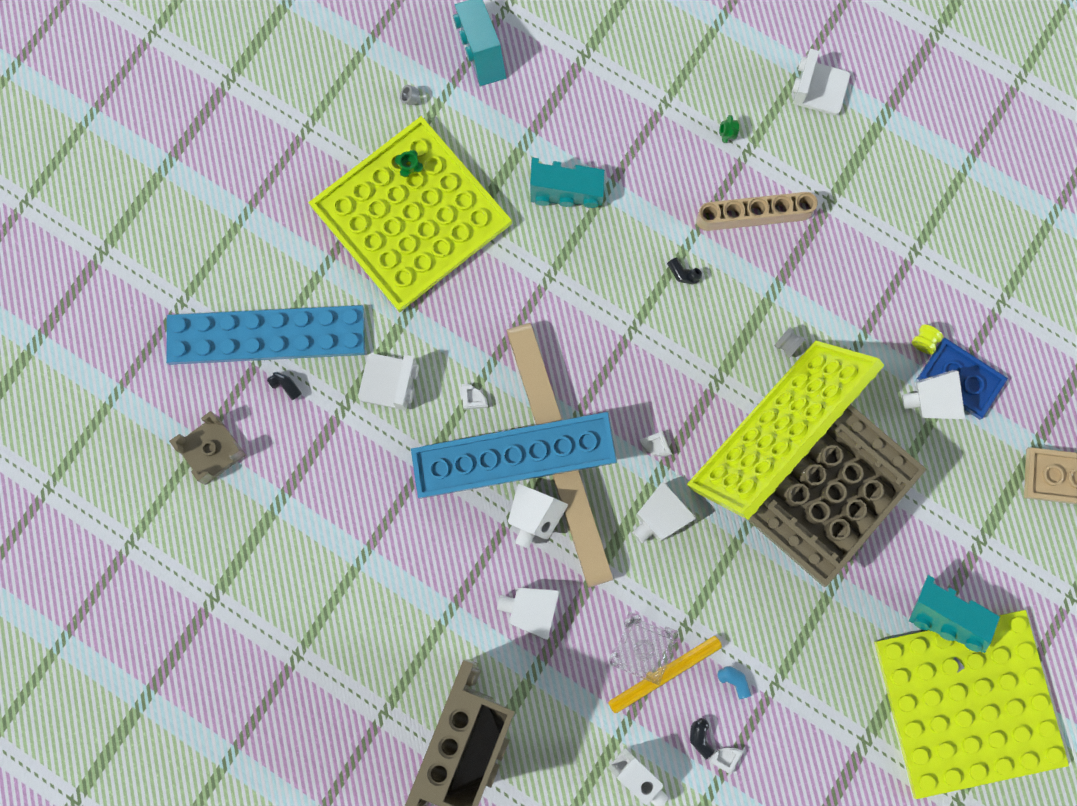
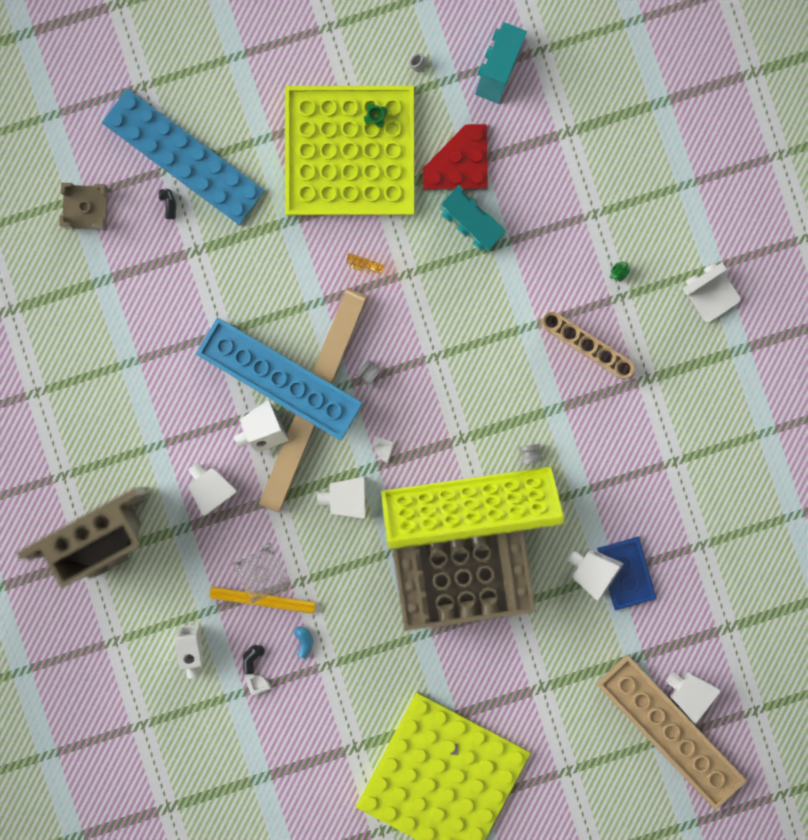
camera: 40 degrees right, 10 degrees up
white bracket [358,353,419,411] -> none
white tile [462,384,488,410] -> none
black arm [667,257,702,285] -> none
teal wedge [909,575,1000,653] -> none
neon yellow wheel [911,324,944,355] -> none
none -> clear yellow plate [346,253,384,274]
none -> light grey wheel [355,359,382,386]
none -> red plate [423,124,488,190]

